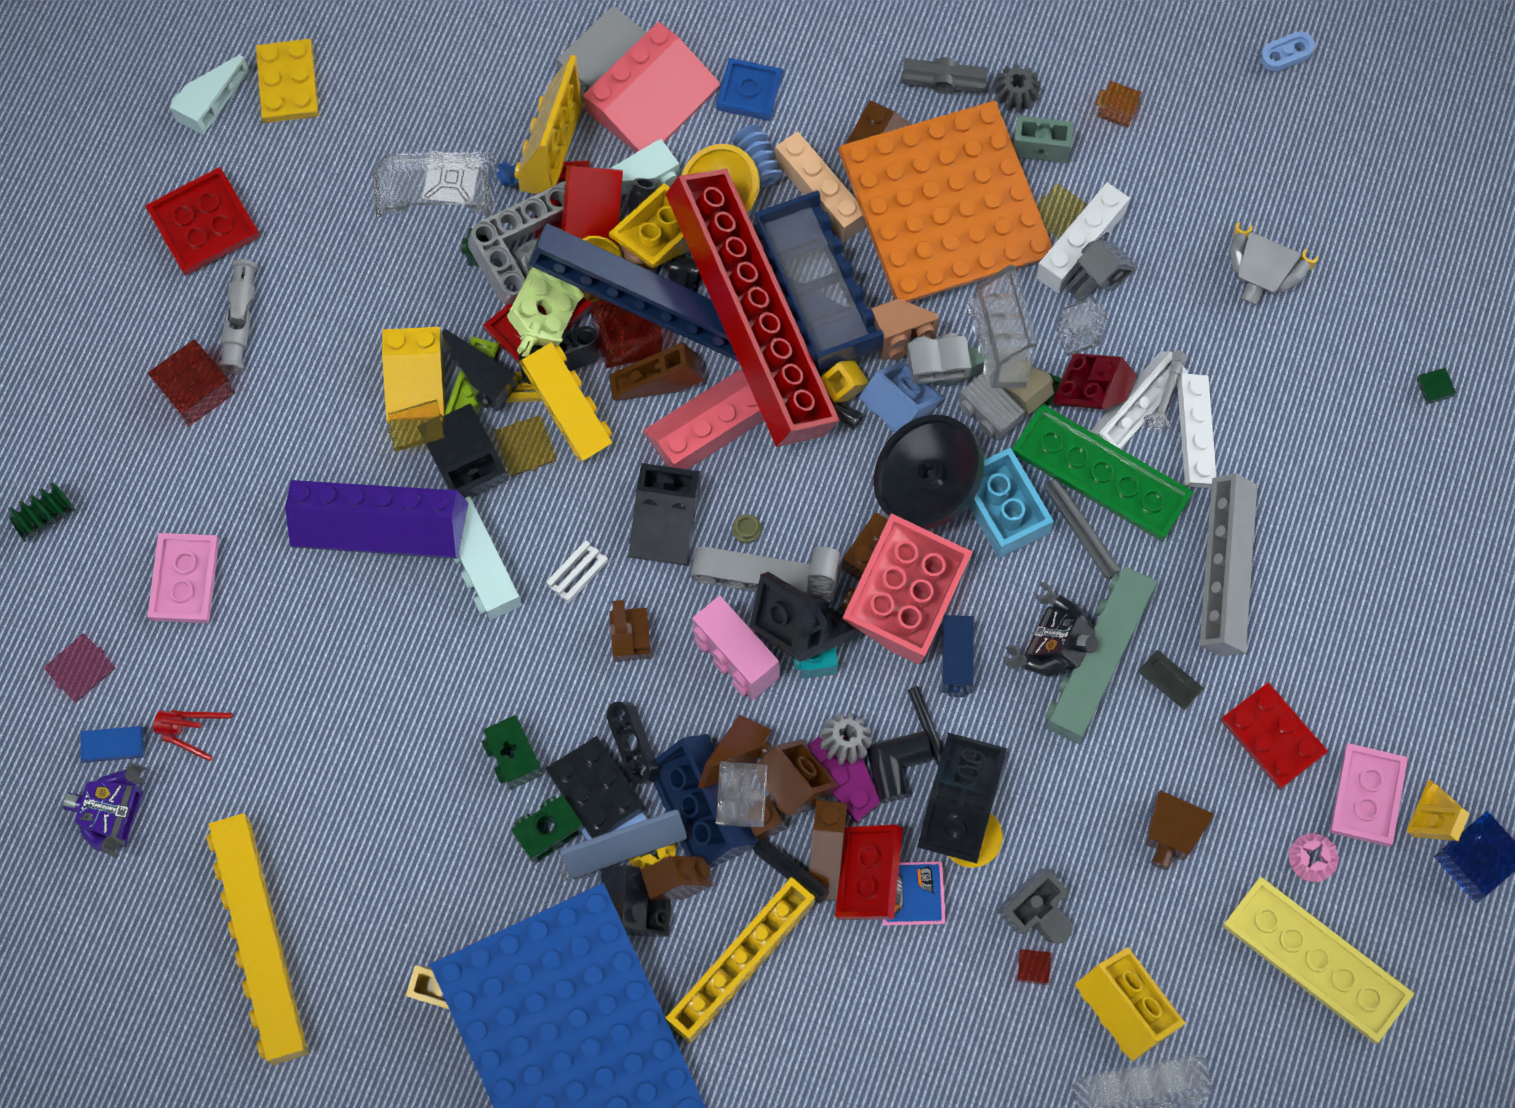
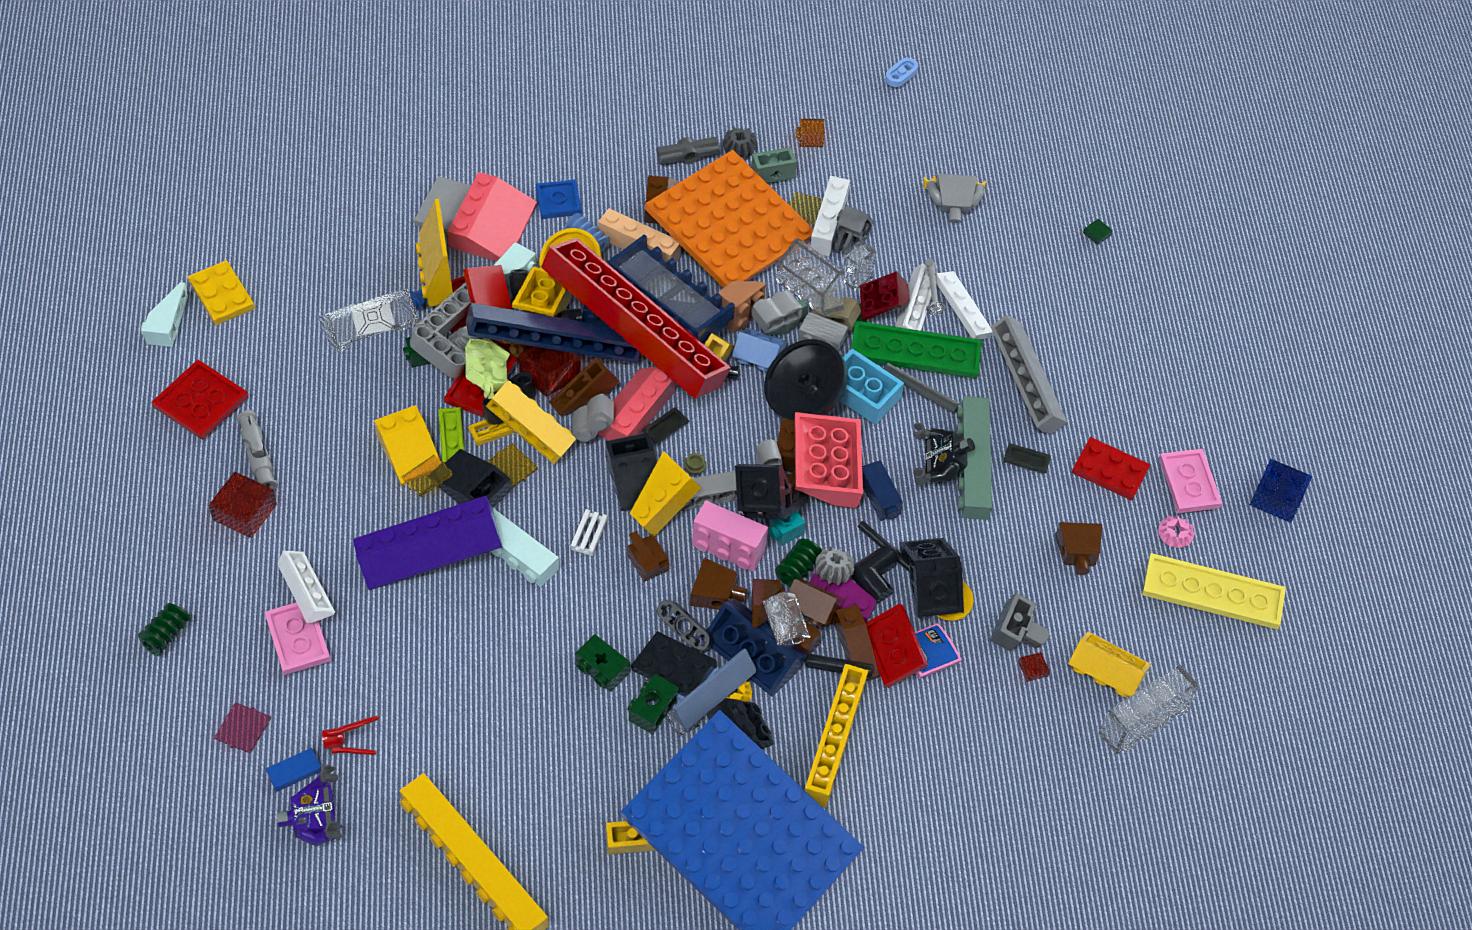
camera: 30 degrees left, 15 degrees down
black slope [442,329,518,412] -> none
reddish brown brick [641,856,713,900] -> none
yellow wing [1406,780,1469,841] -> none
none -> white slope [278,551,335,623]
none -> light grey brick [572,394,614,443]
none -> yellow wedge [630,451,702,537]
none -> pearl dark grey tile [642,407,689,445]
none -> reddish brown torso [690,558,748,610]
none -> dark green piece [775,538,822,587]

